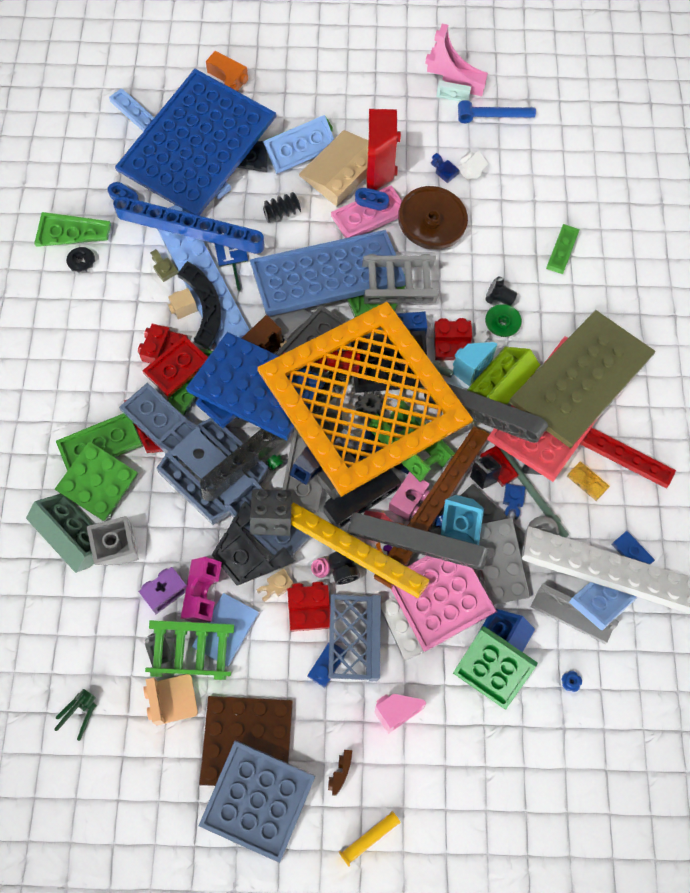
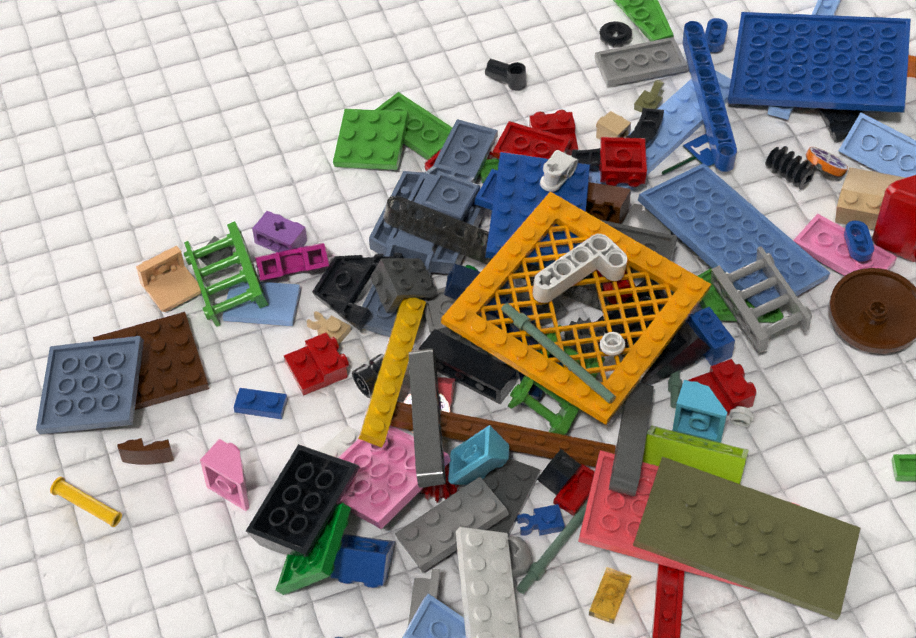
camera: 70 degrees right, 15 degrees down
sand green slope [26,494,94,573] -> none
dark green plant [54,689,97,741] -> none
light grey slope [87,516,139,565] -> none
bright pink plate [311,558,330,578] -> none
sand blue fence [328,594,381,682] -> none
bright pink brick [388,472,430,521] -> none
black gear [485,276,517,306] -> none
green dish [485,304,522,337] -> none
none -> black slope [246,444,360,557]
none -> sand blue tile [419,171,480,223]
none -> black piece [485,58,527,91]
none -> sand green bar [501,303,616,404]
none -> white beam [533,234,627,303]
none -> white piece [540,150,578,192]
none -> light grey plate [594,37,688,87]
none -> red plate [600,137,647,187]
none -> white plate [600,332,625,356]
none -> tile [805,147,848,177]

